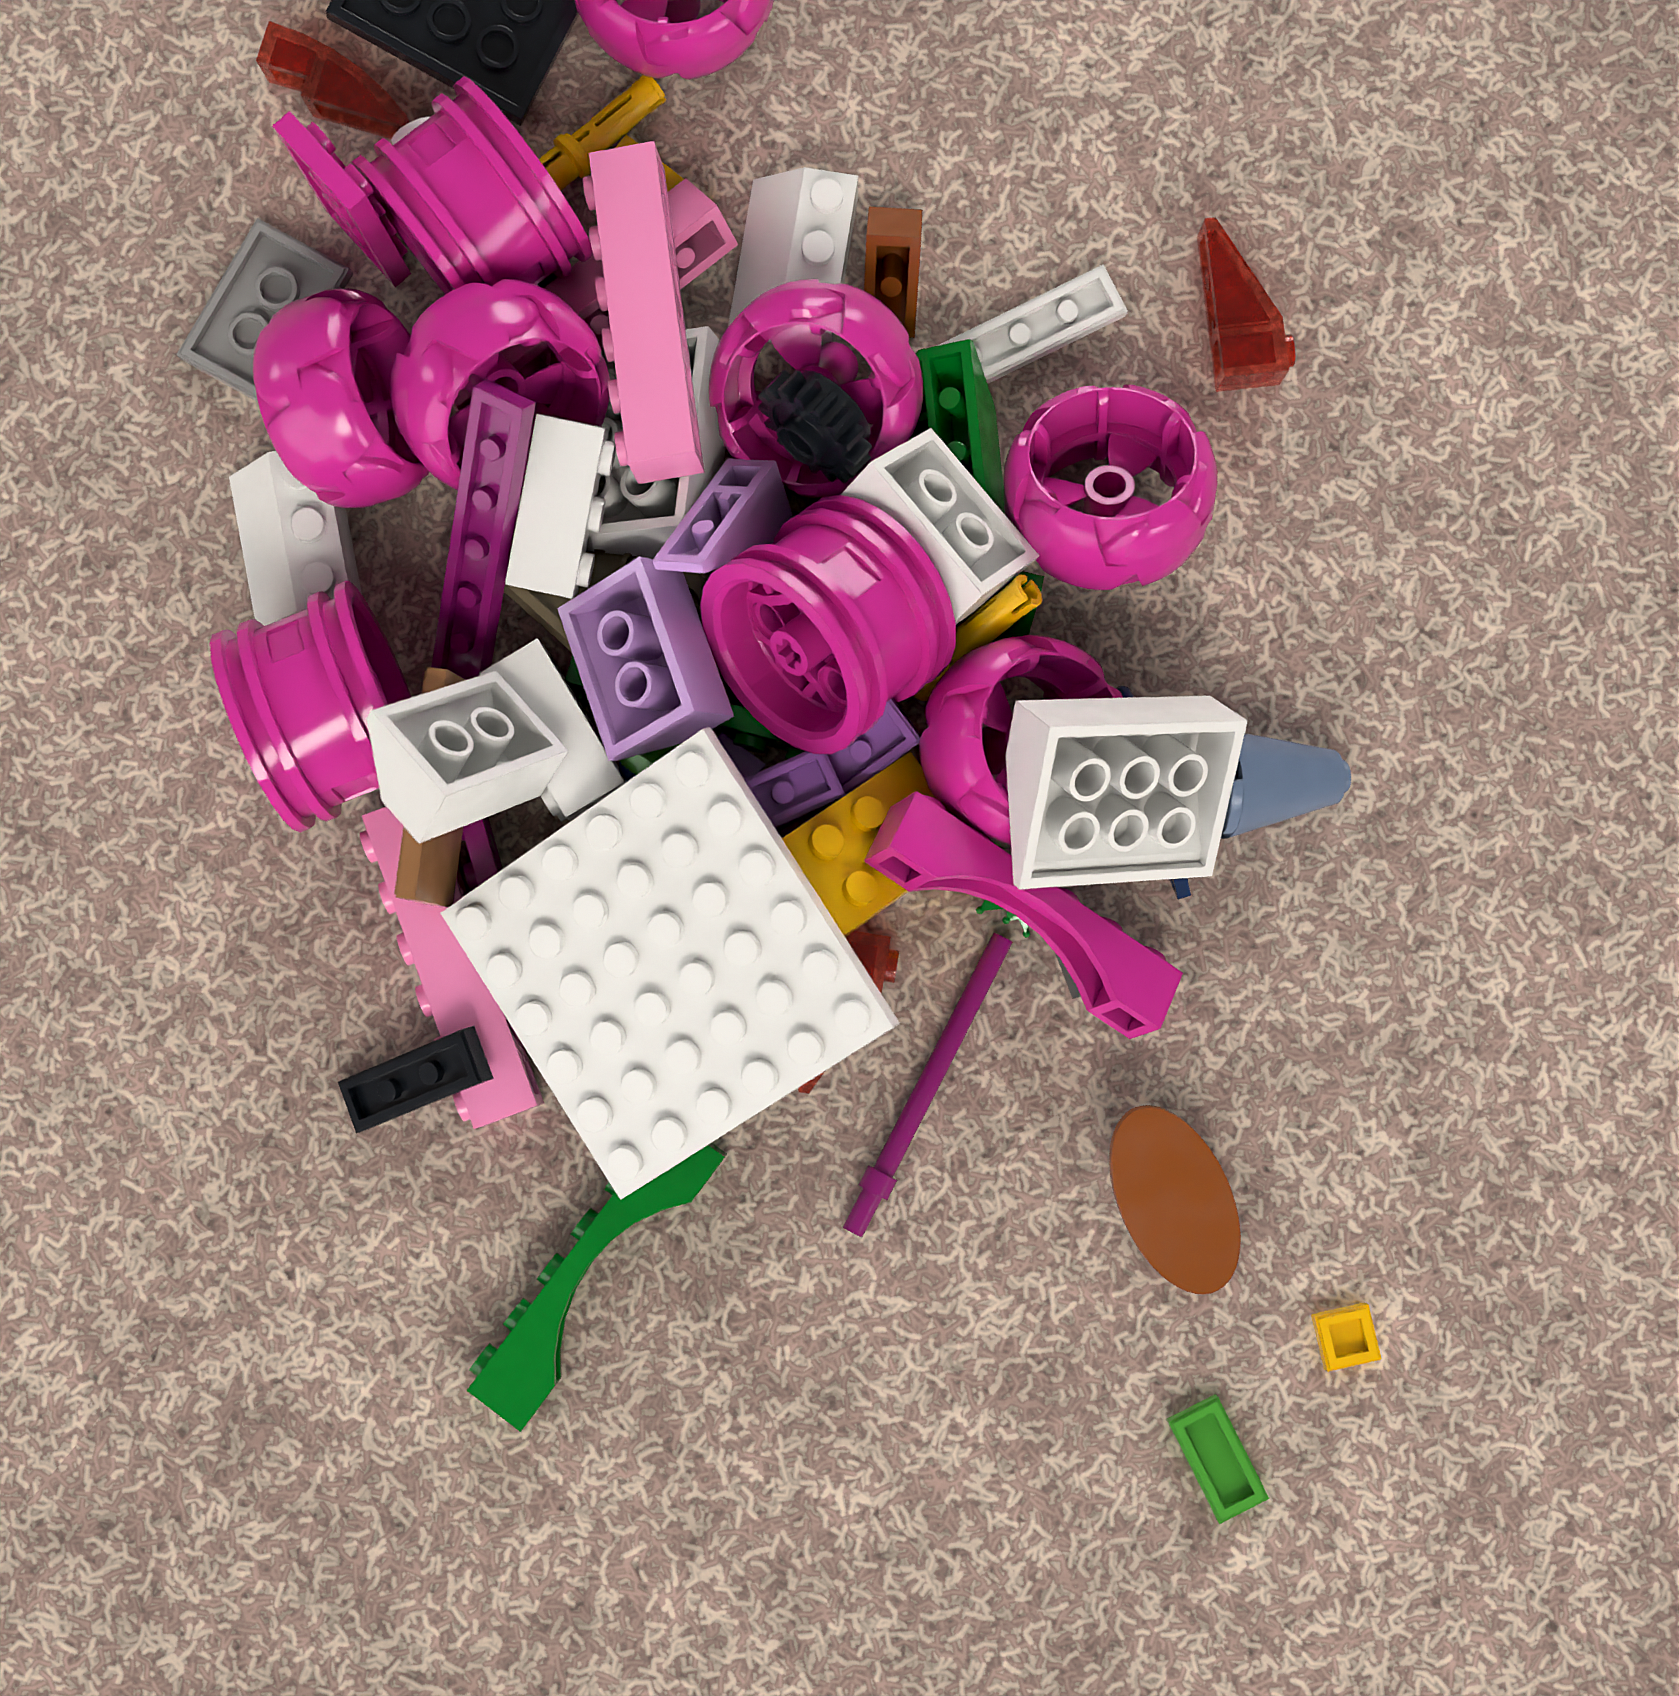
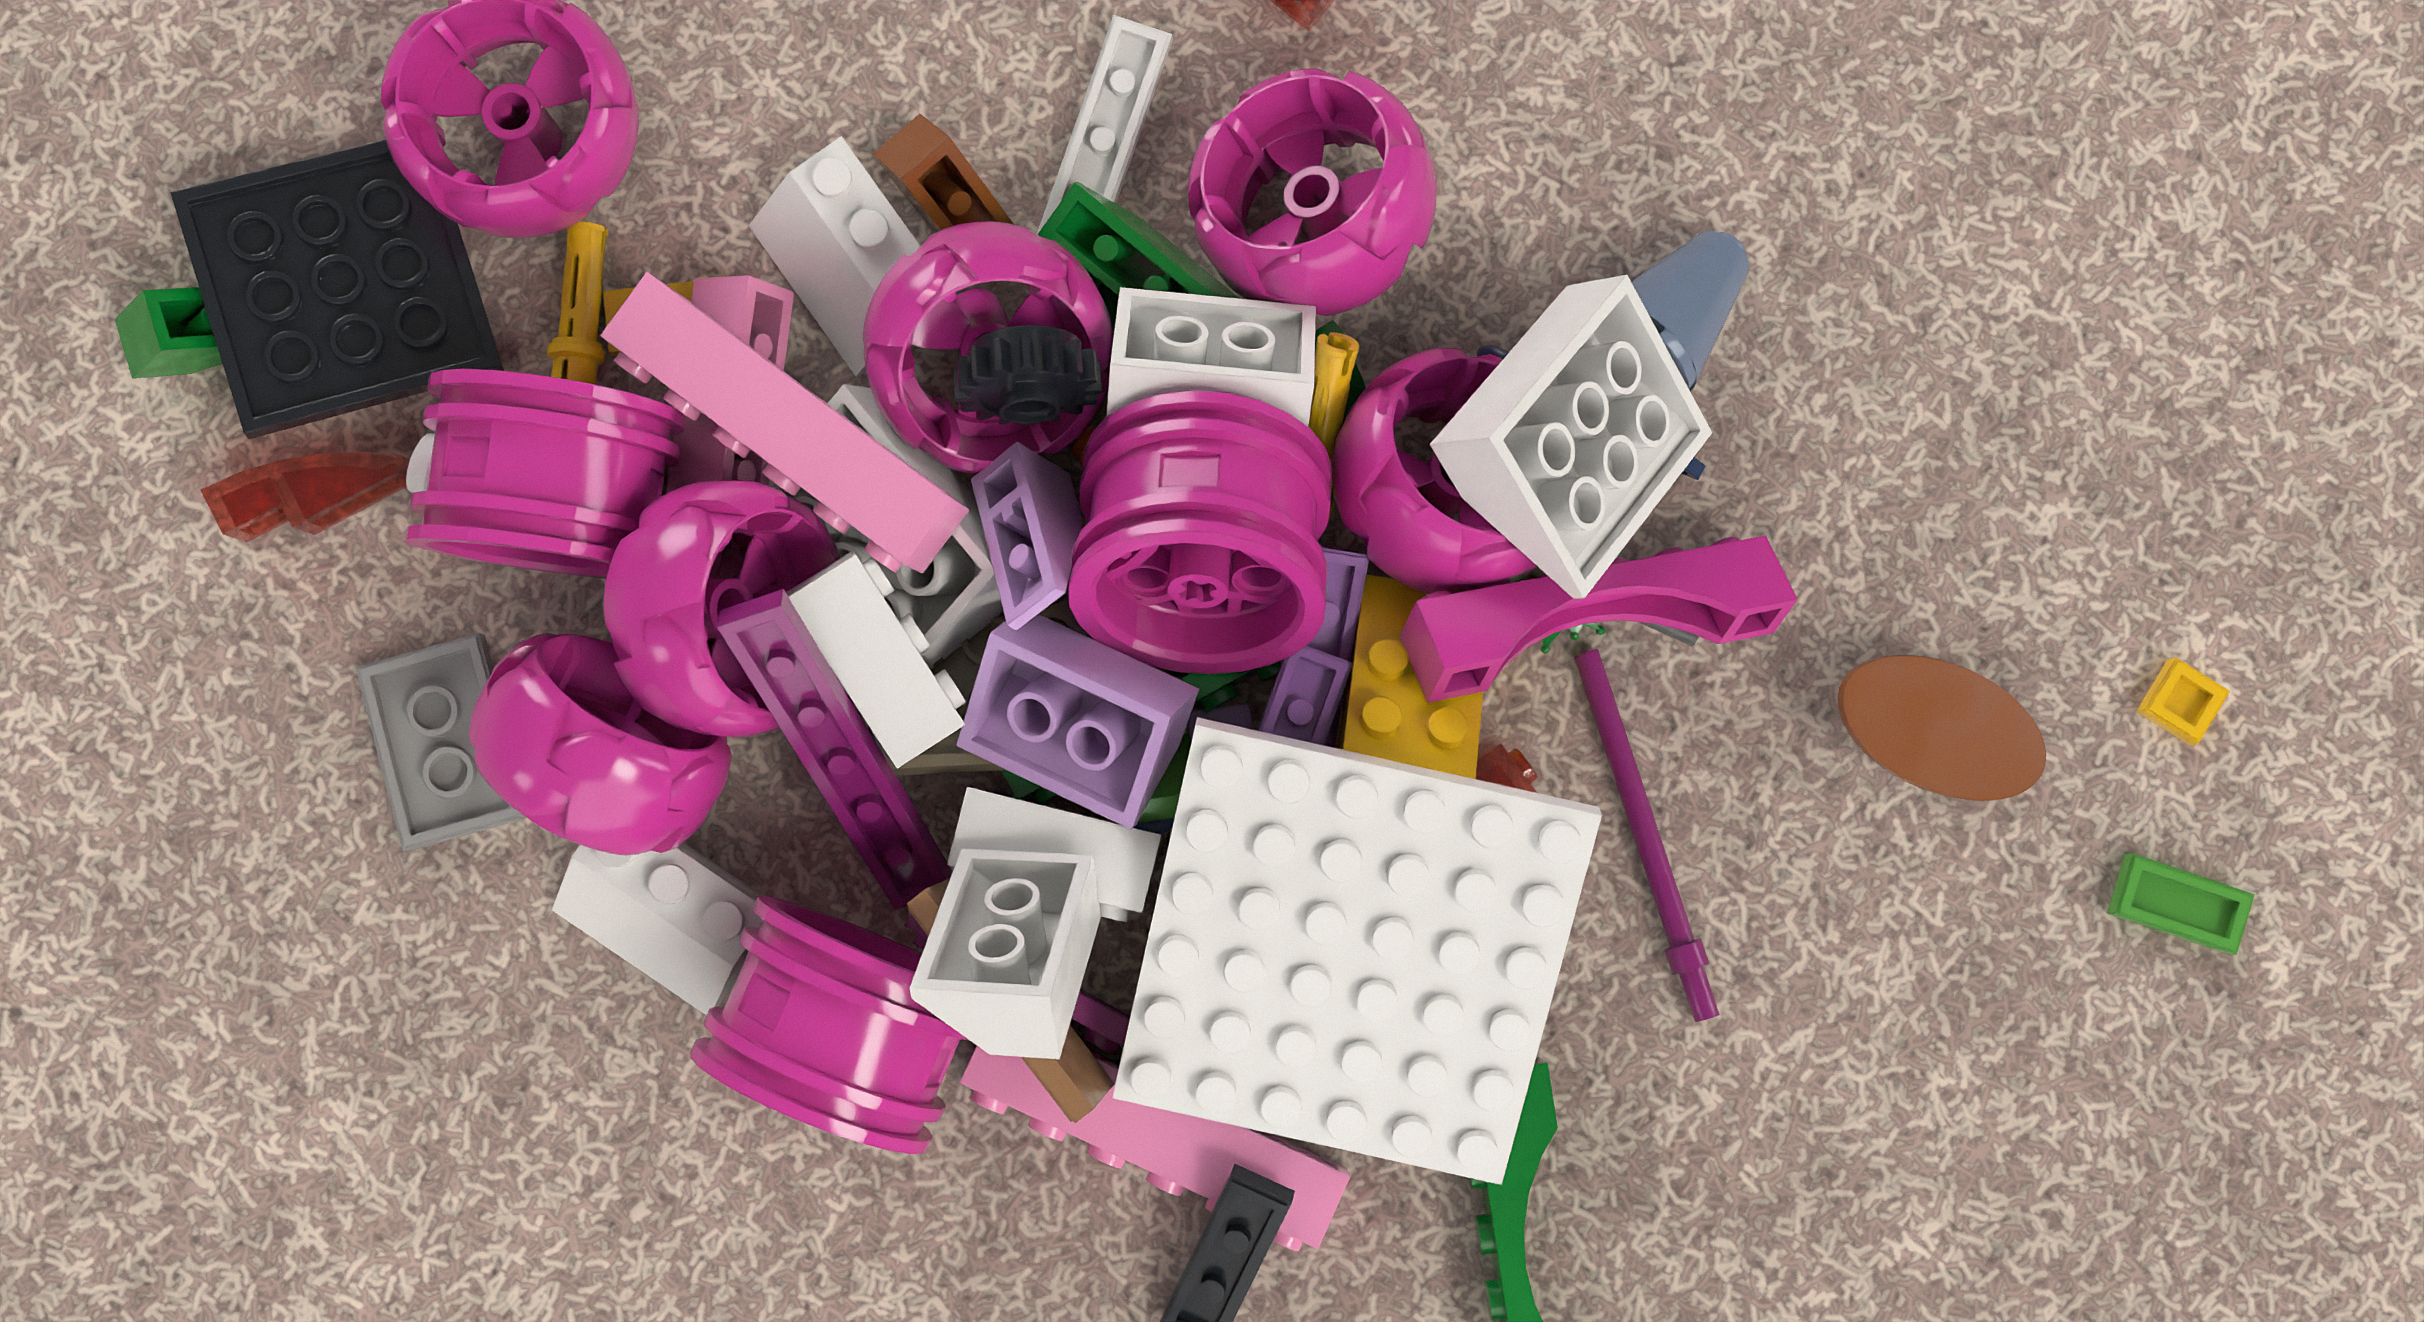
camera: 50 degrees left, 0 degrees up
dark pink plate [272,111,411,288] -> none

